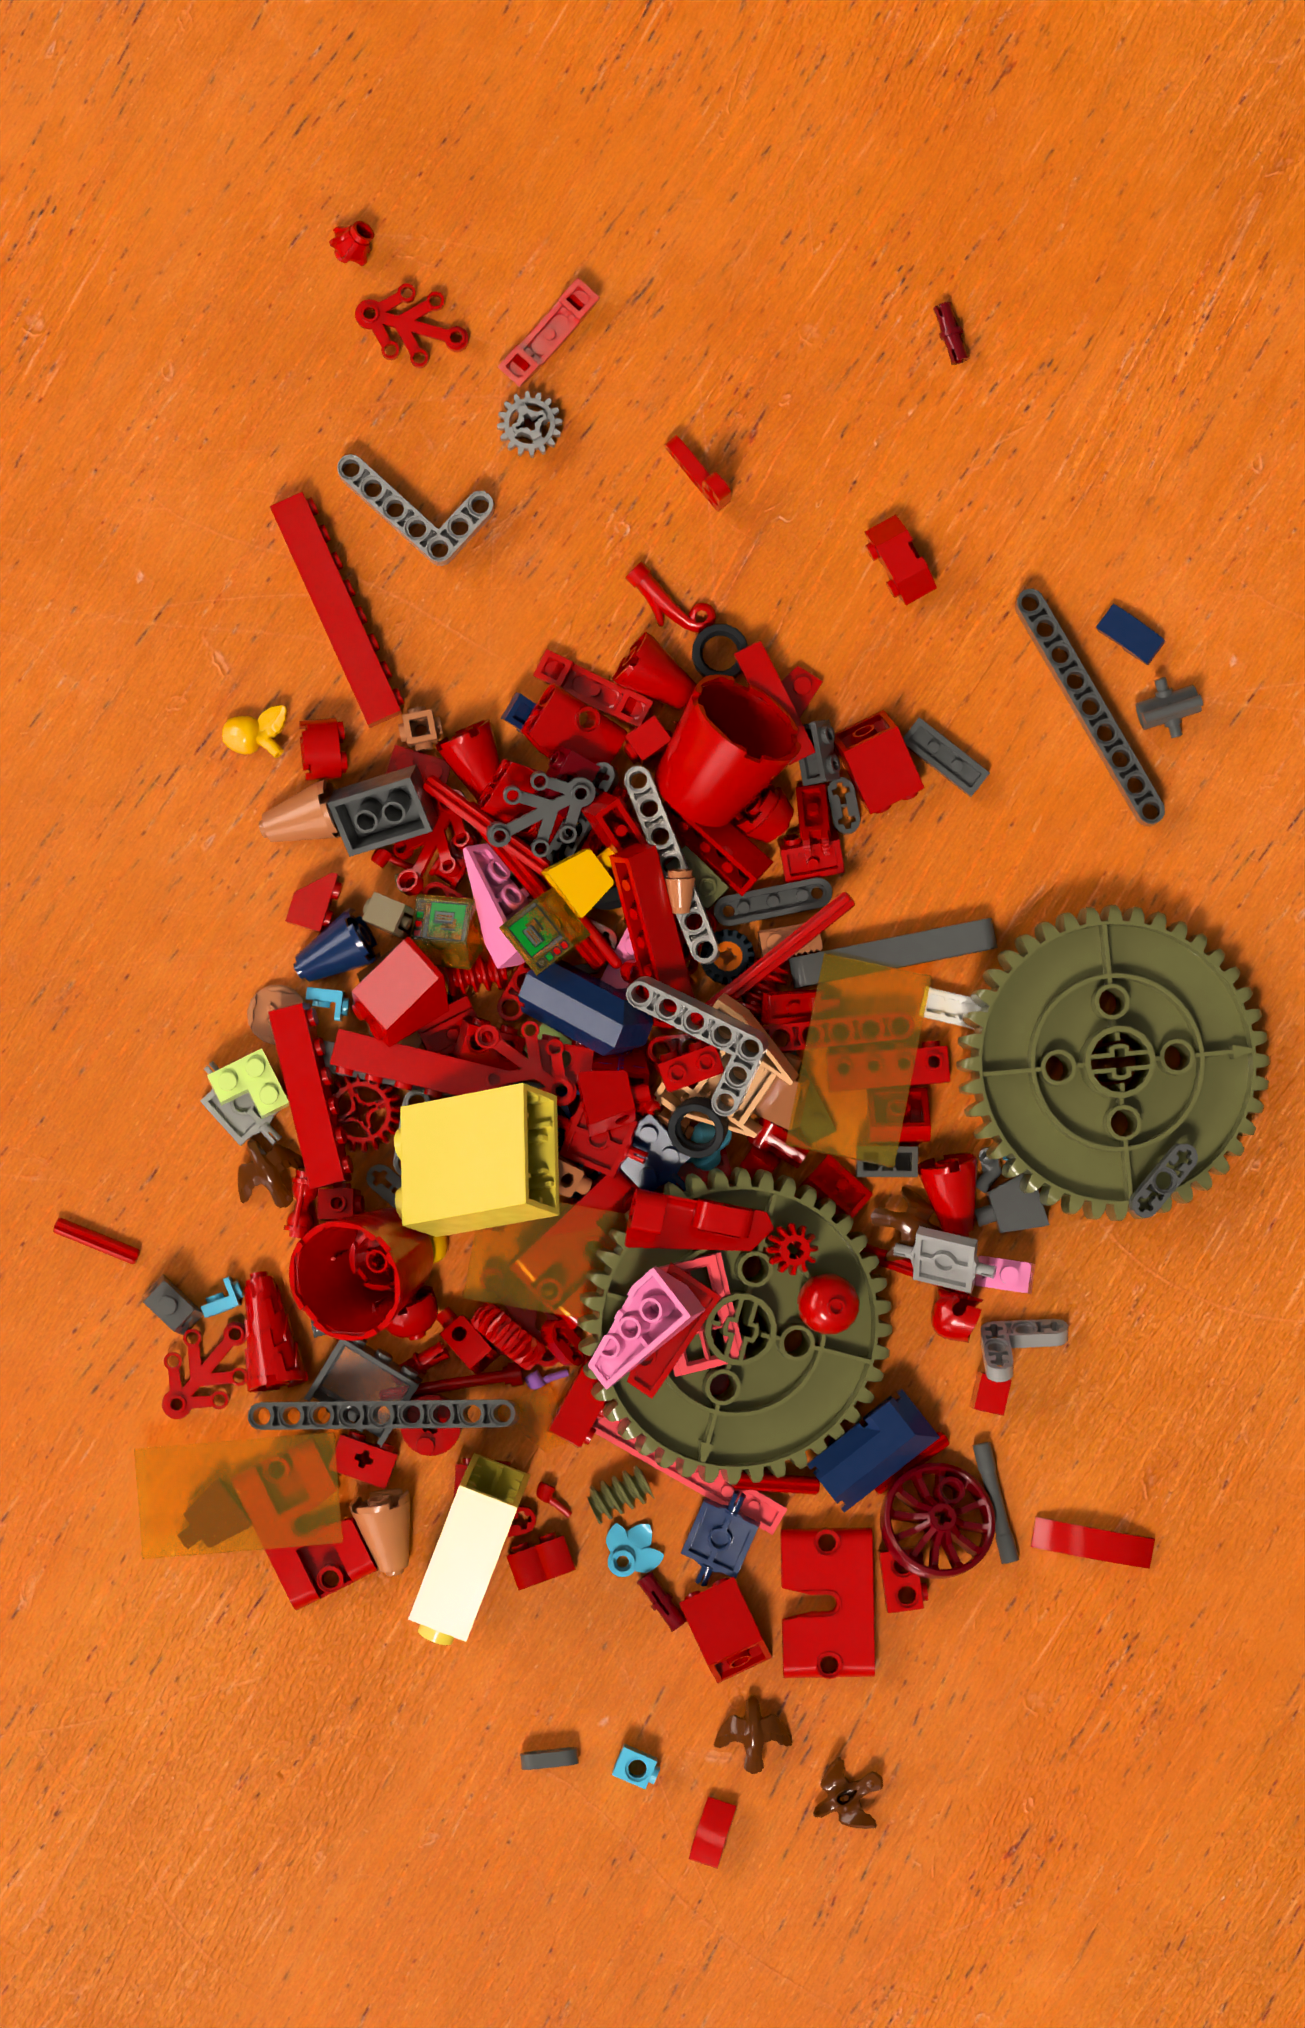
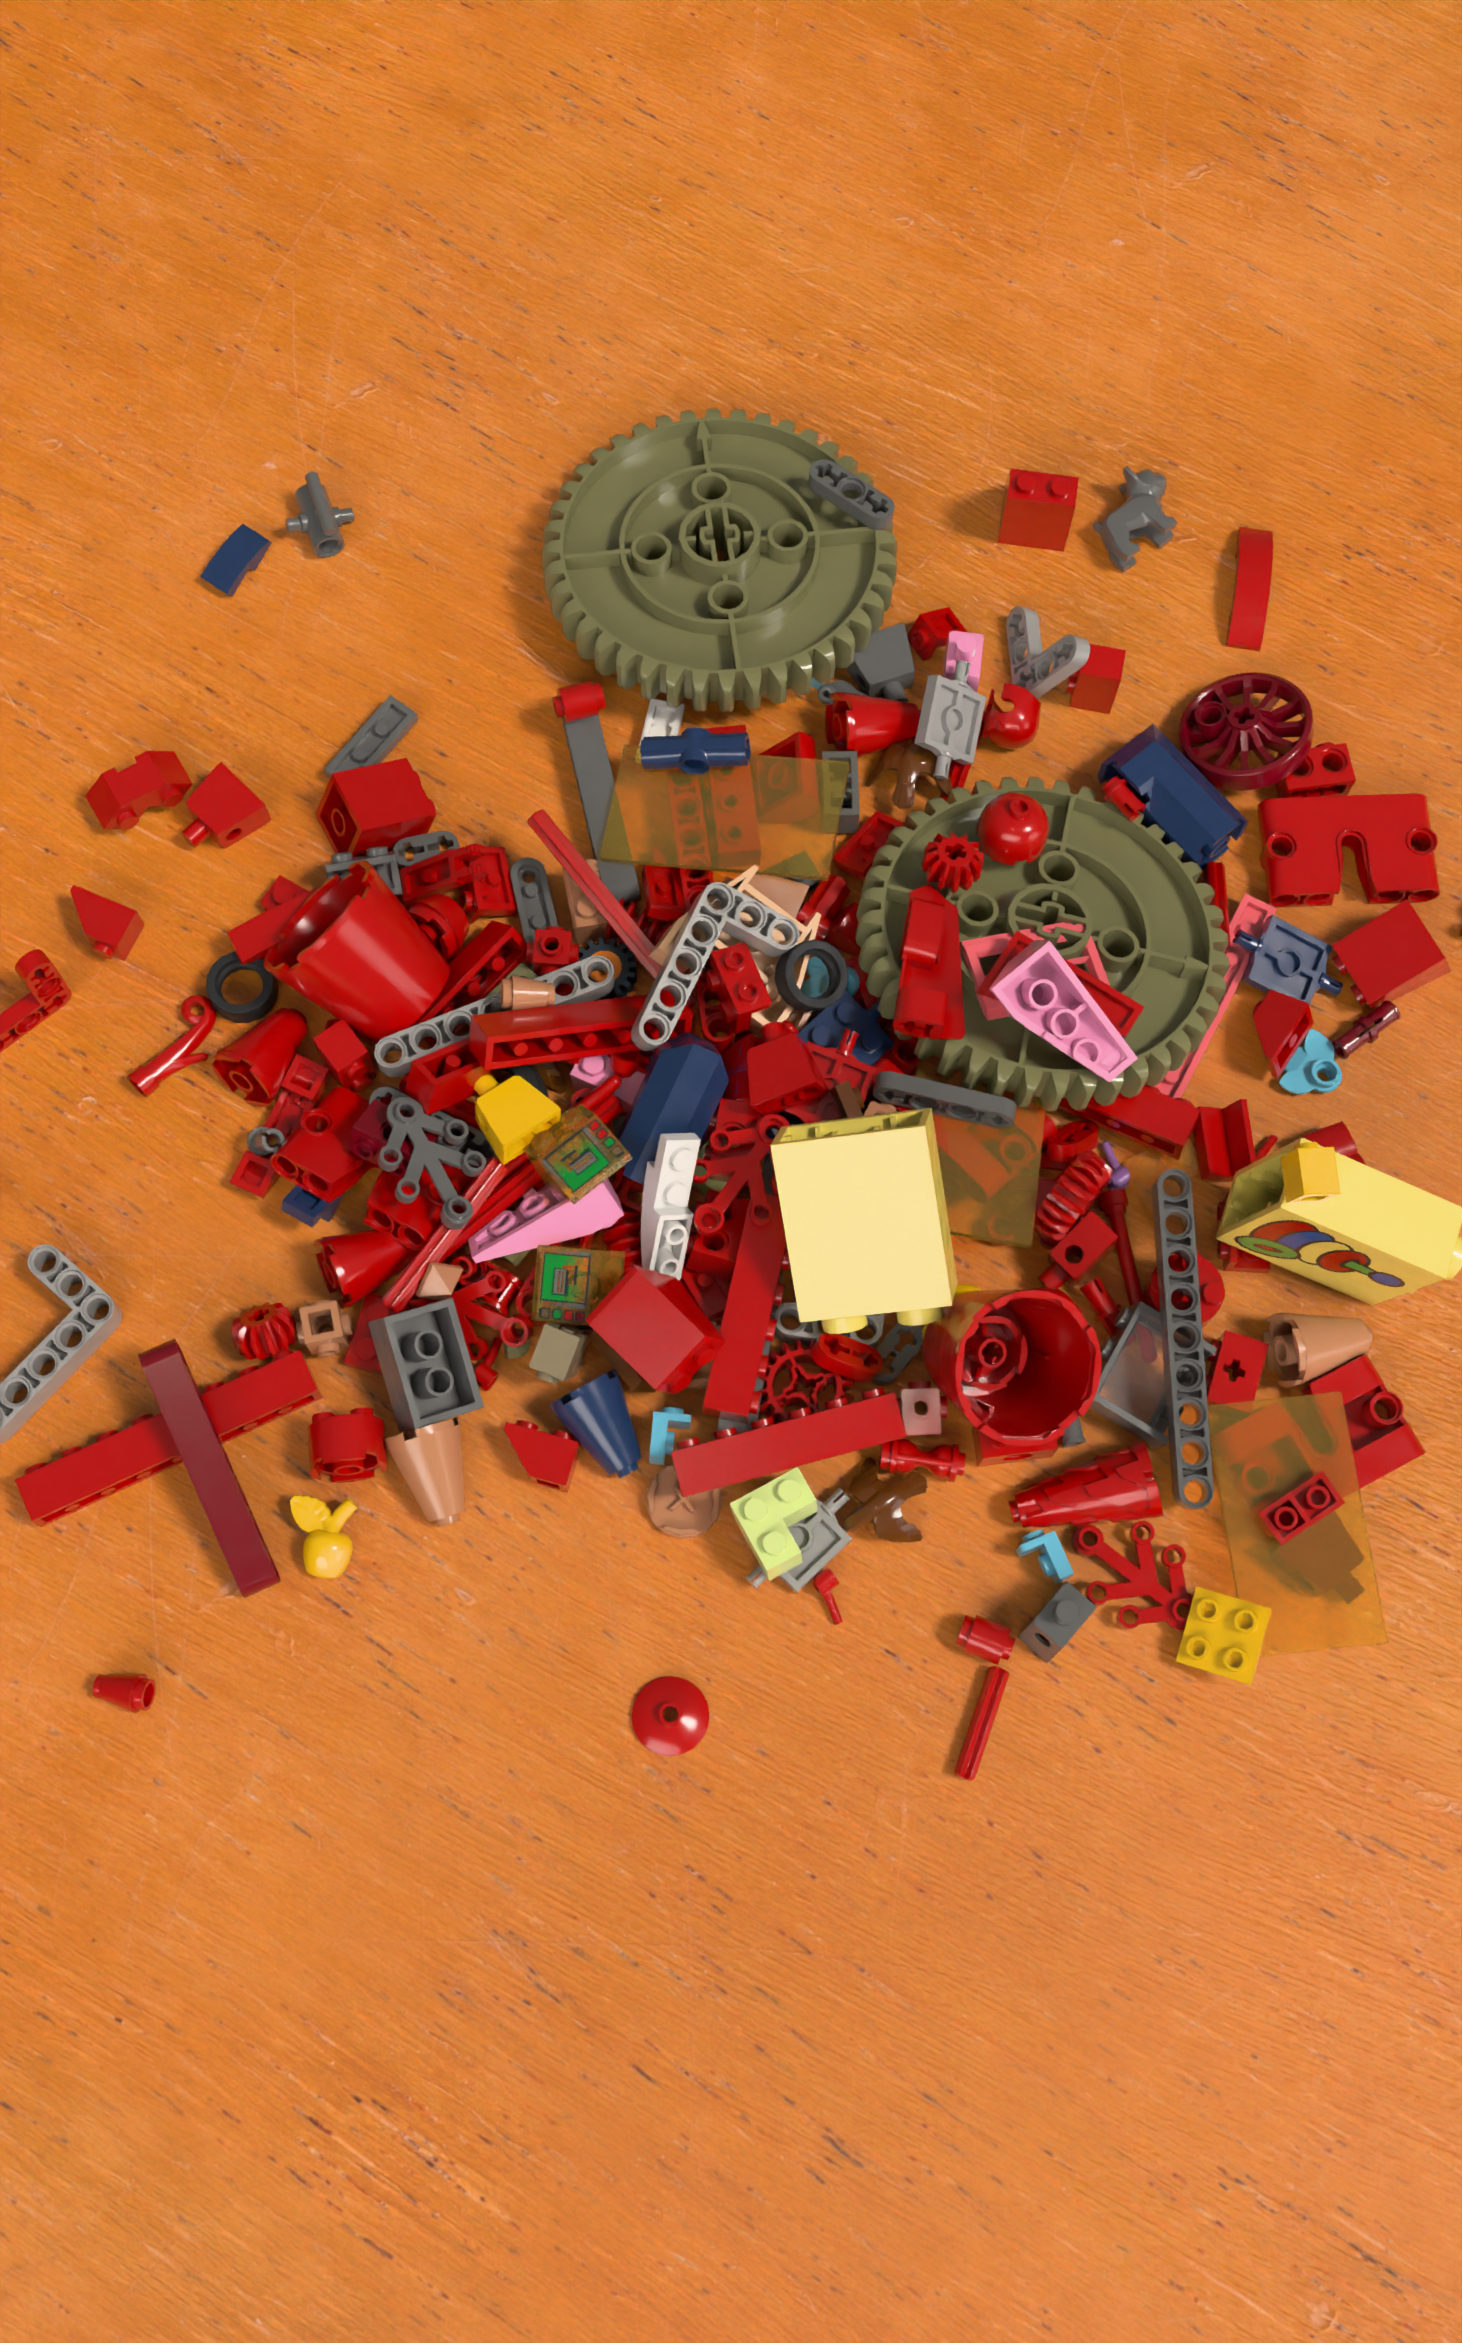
camera: 90 degrees left, 15 degrees down
olive piece [587,1465,655,1524] -> none
dark grey piece [973,1442,1019,1564] -> none
dark grey beam [1015,589,1165,827] -> none
none -> red slope [70,885,144,961]
none -> red cone [93,1674,156,1713]
none -> dark red beam [138,1338,281,1598]
none -> red torso [181,762,271,849]
none -> red gear [231,1302,297,1360]
none -> dark grey pin [247,1127,285,1156]
none -> nougat slope [416,1262,463,1300]
none -> red brick [527,926,579,977]
none -> red brick [552,681,606,723]
none -> red dish [632,1676,709,1756]
none -> dark blue piece [640,727,751,775]
none -> white slope [641,1133,701,1281]
none -> red beam [811,1332,883,1383]
none -> red hand [813,1568,843,1625]
none -> reddish brown plate [830,1081,865,1119]
none -> dark grey beam [873,1071,1017,1128]
none -> red bracket [907,607,967,661]
none -> red brick [955,1615,1016,1665]
none -> red slope [998,468,1079,552]
none -> dark grey animal [1093,466,1177,572]
none -> red pin [1102,776,1147,822]
none -> yellow hinge [1176,1586,1272,1685]
none -> red panel [1194,1099,1256,1182]
none -> red slope [1252,989,1314,1078]
none -> red slope [1258,1471,1345,1546]
none -> yellow brick [1280,1142,1341,1203]

